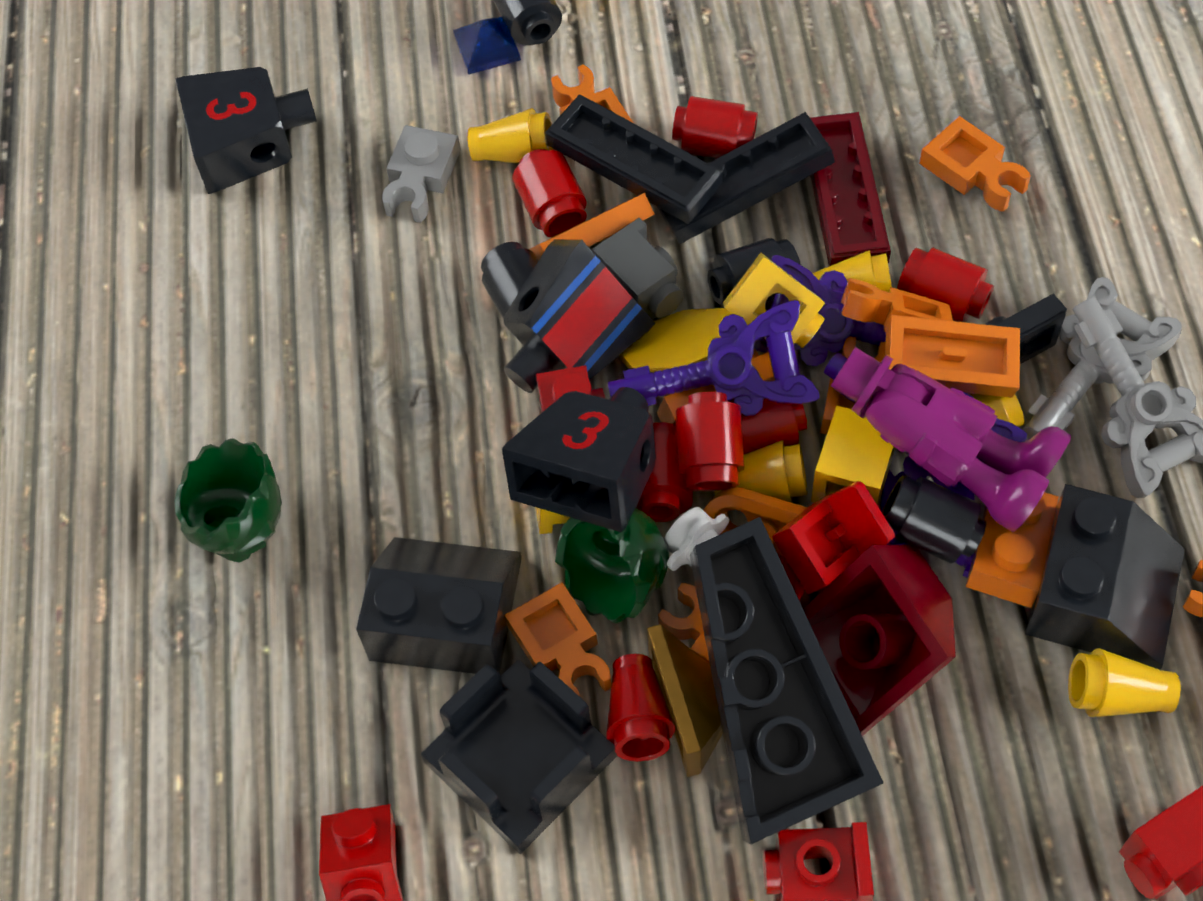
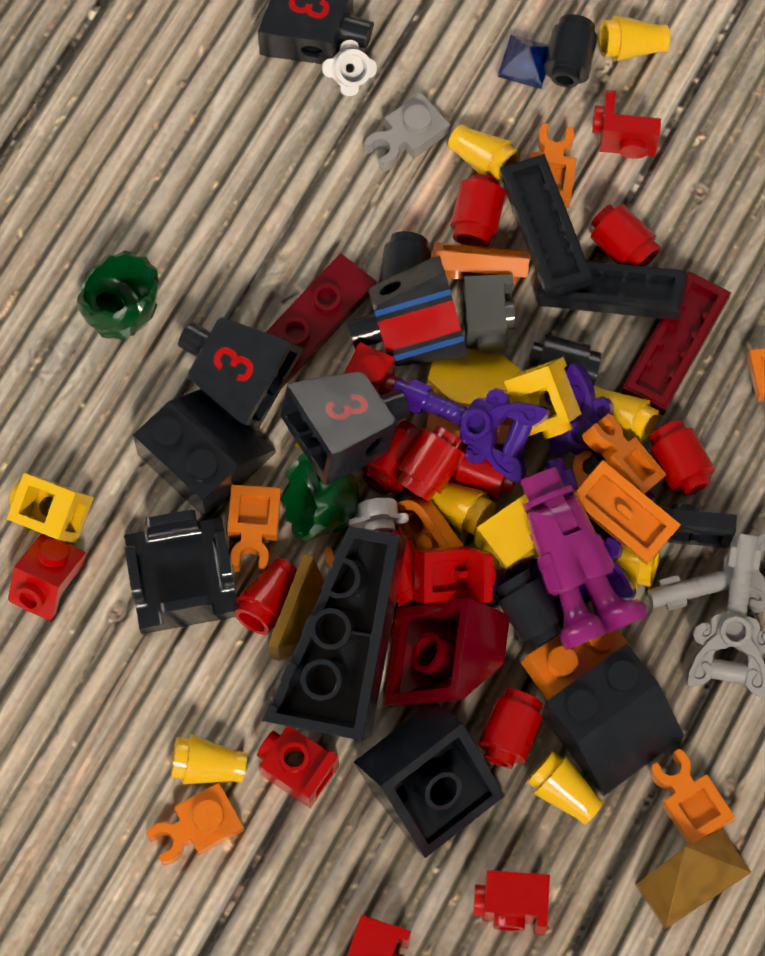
camera: 30 degrees right, 10 degrees up
none -> yellow brick [7,473,94,543]
none -> black torso [178,317,304,428]
none -> dark red plate [265,253,377,388]
none -> white plate [322,40,377,96]
none -> black slope [354,702,505,858]
none -> red brick [478,688,543,769]
none -> red bracket [592,90,661,159]

